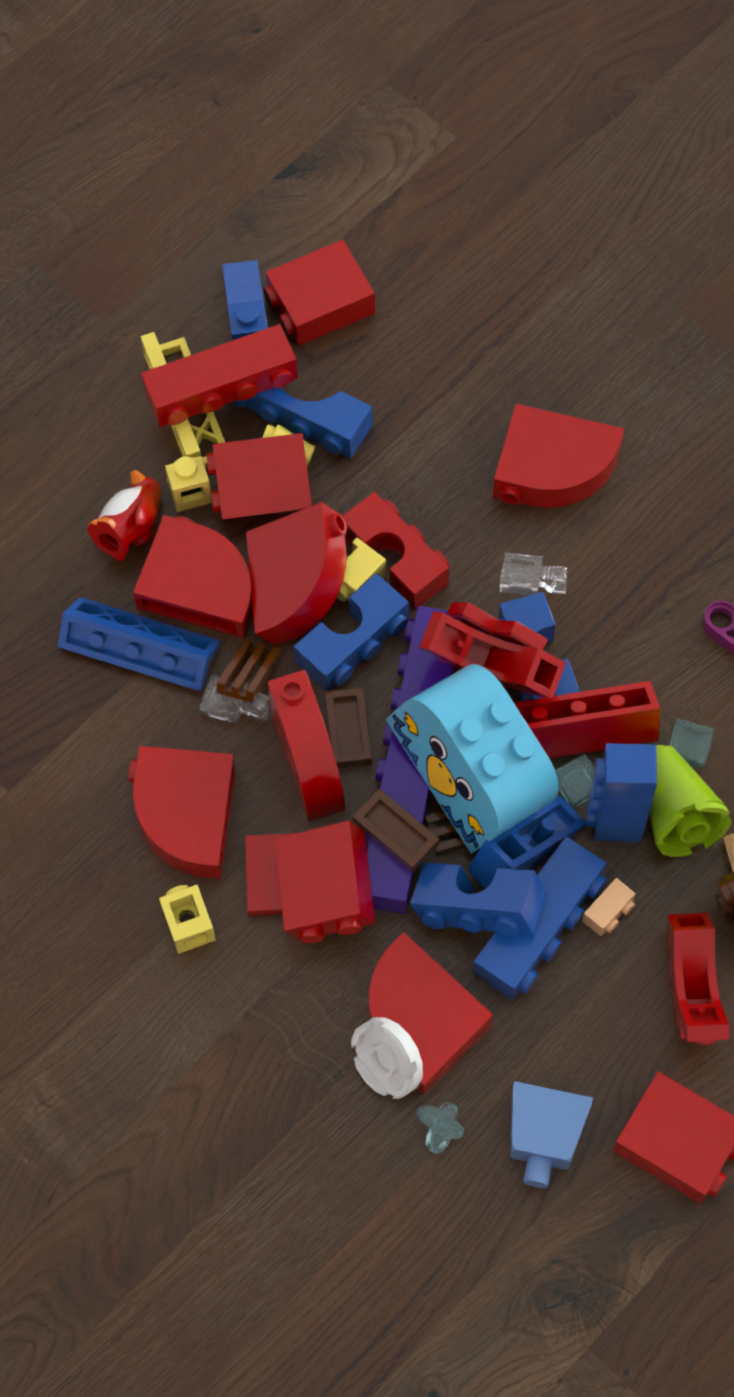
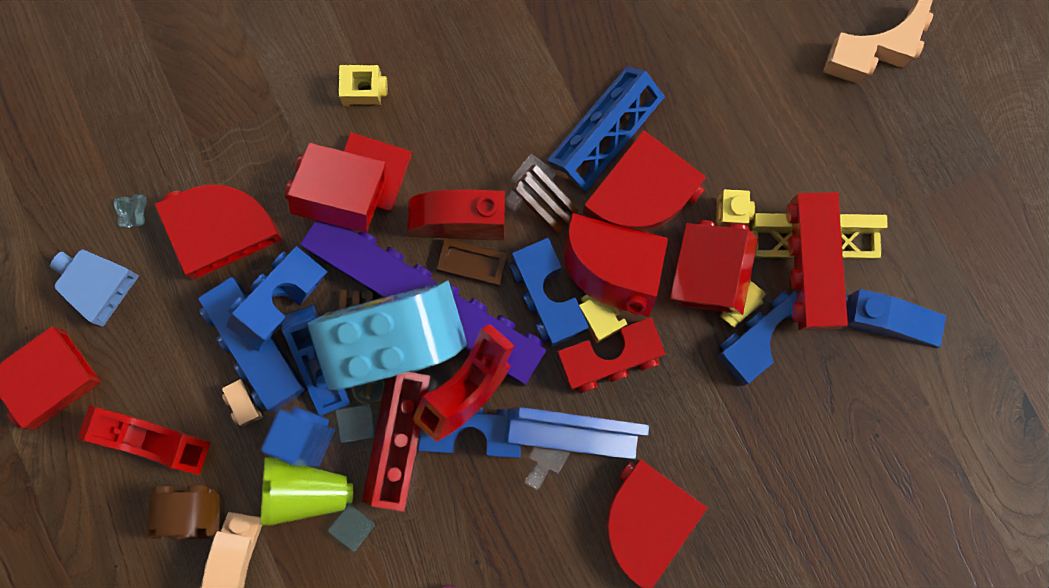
camera: 105 degrees right, 15 degrees up
red animal [87,470,161,562] -> none
red brick [129,746,236,879] -> none
red brick [263,240,375,346] -> none
white tile [351,1017,423,1099] -> none
reddish brown tile [352,789,439,873] -> none
red tile [447,602,548,650] -> none
none -> fence [504,407,649,459]

